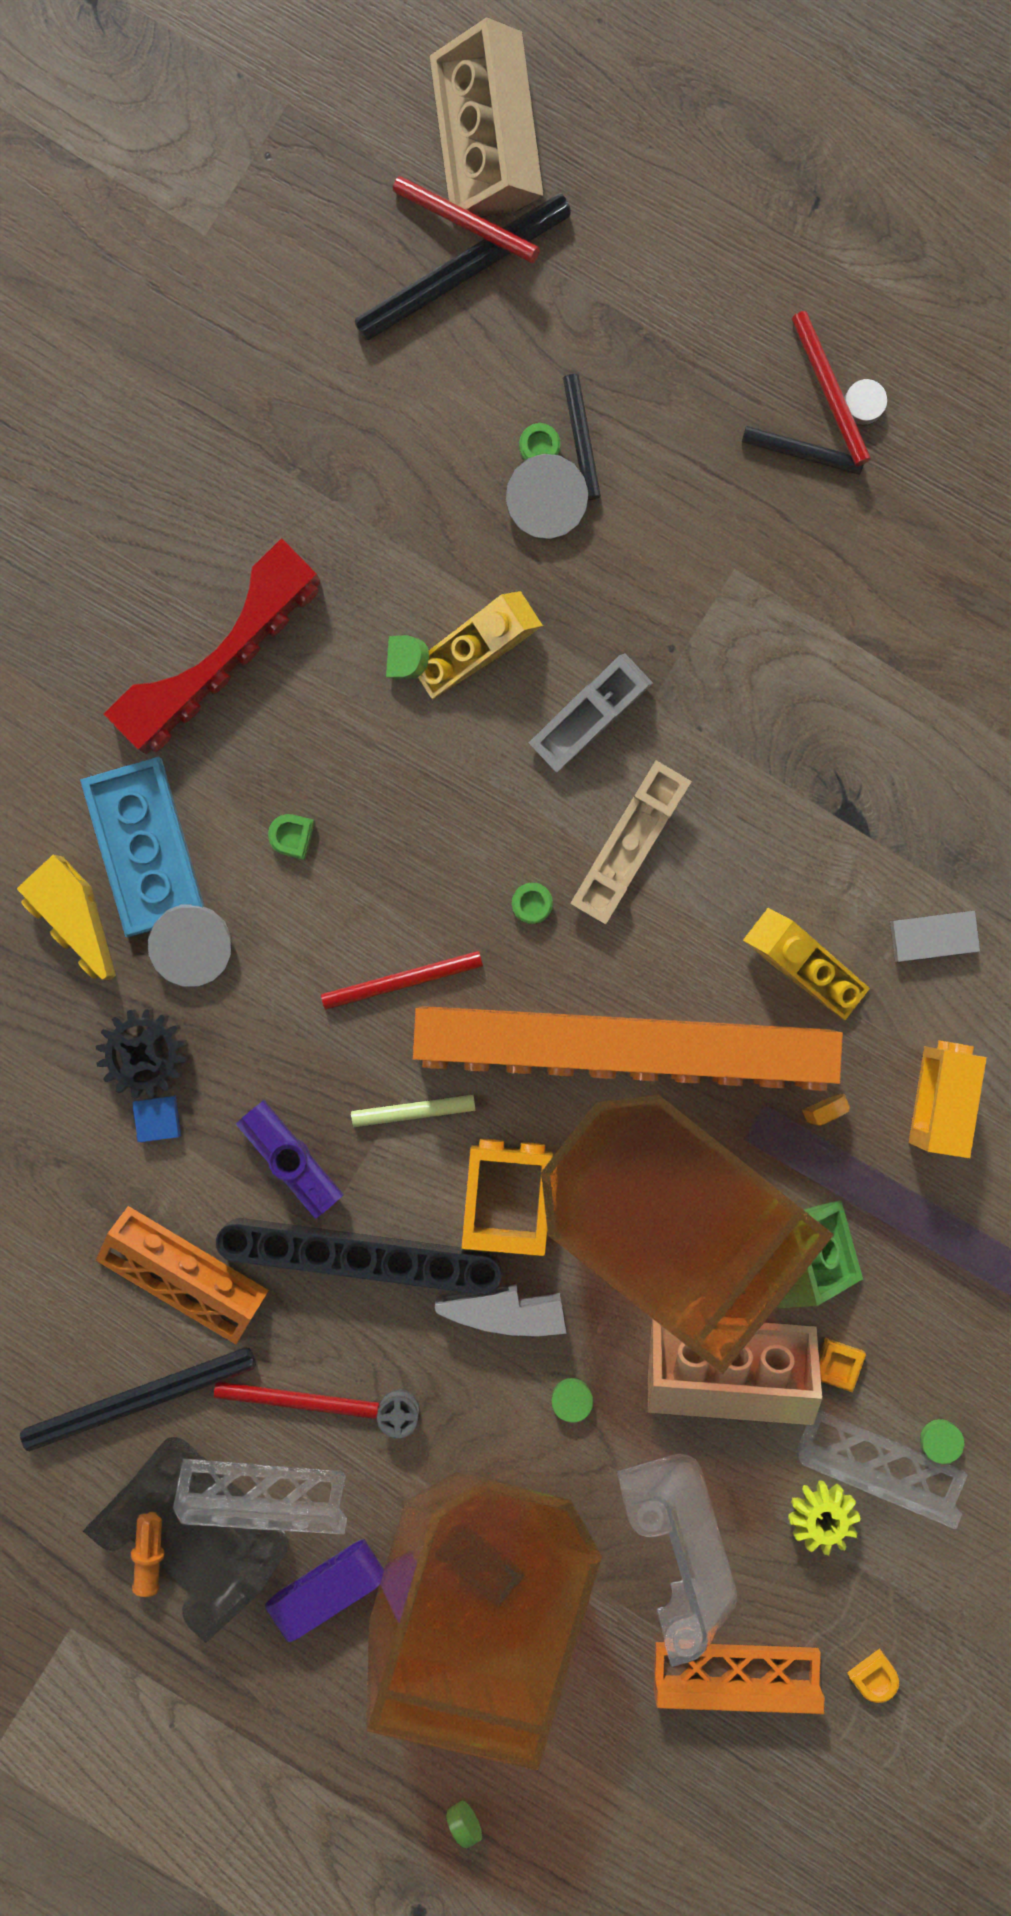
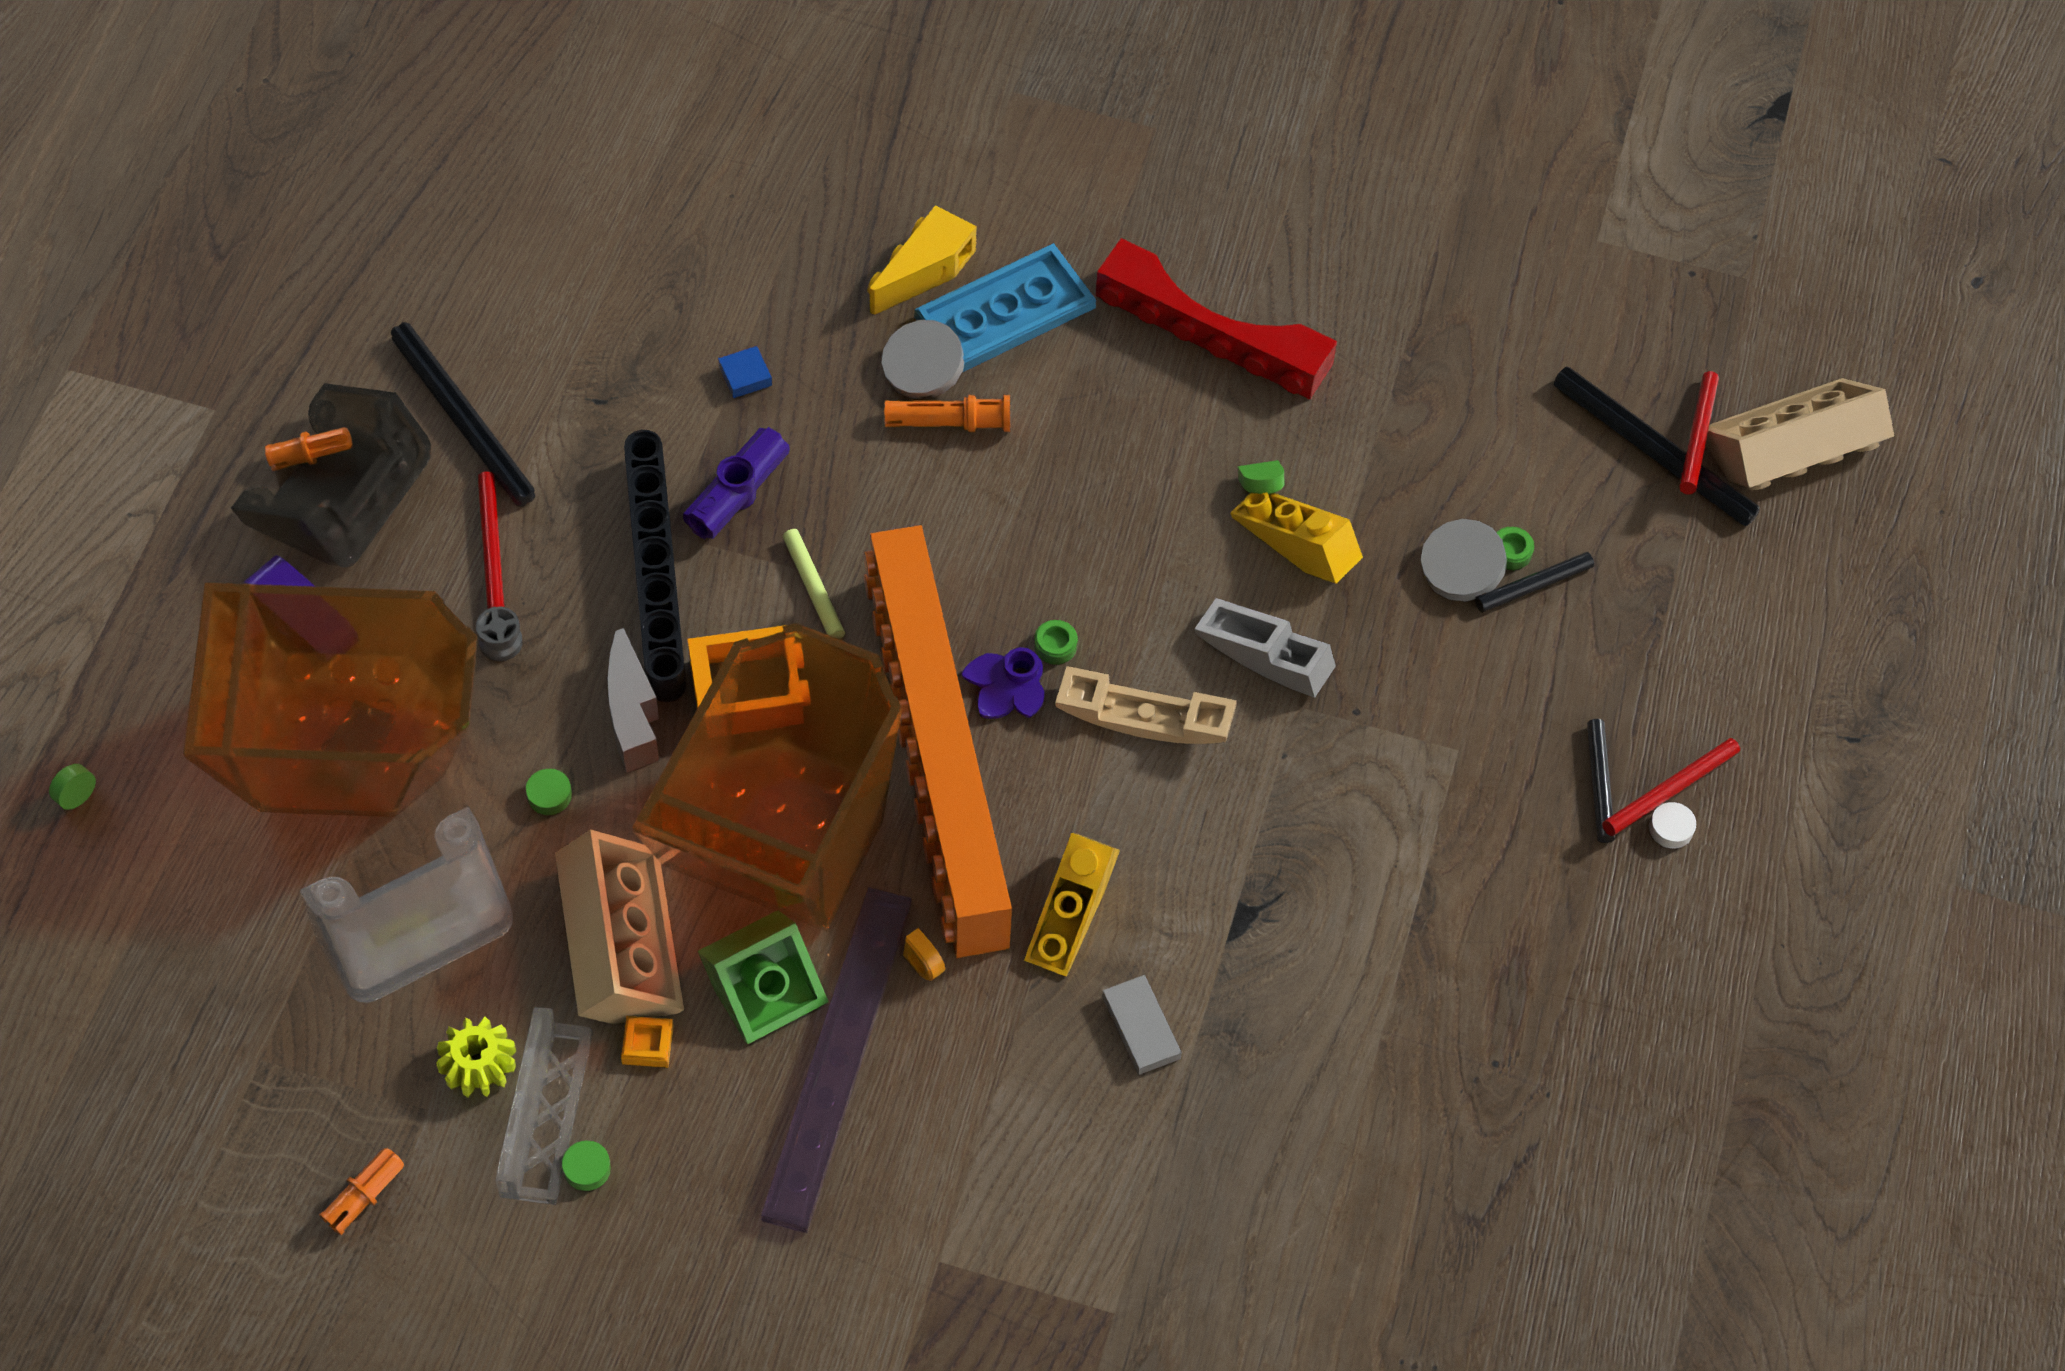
camera: 70 degrees right, 30 degrees down
orange fence [95,1206,269,1345] -> none
black gear [96,1009,189,1099] -> none
clear fence [173,1459,348,1535] -> none
bright green tile [268,814,315,860] -> none
red bar [321,951,483,1010] -> none
orange fence [654,1642,825,1714] -> none
light orange tile [847,1648,899,1703] -> none
light orange window [909,1040,987,1158] -> none
none -> orange axle [319,1148,404,1235]
none -> orange pin [884,395,1010,432]
none -> dark purple plate [962,647,1045,719]

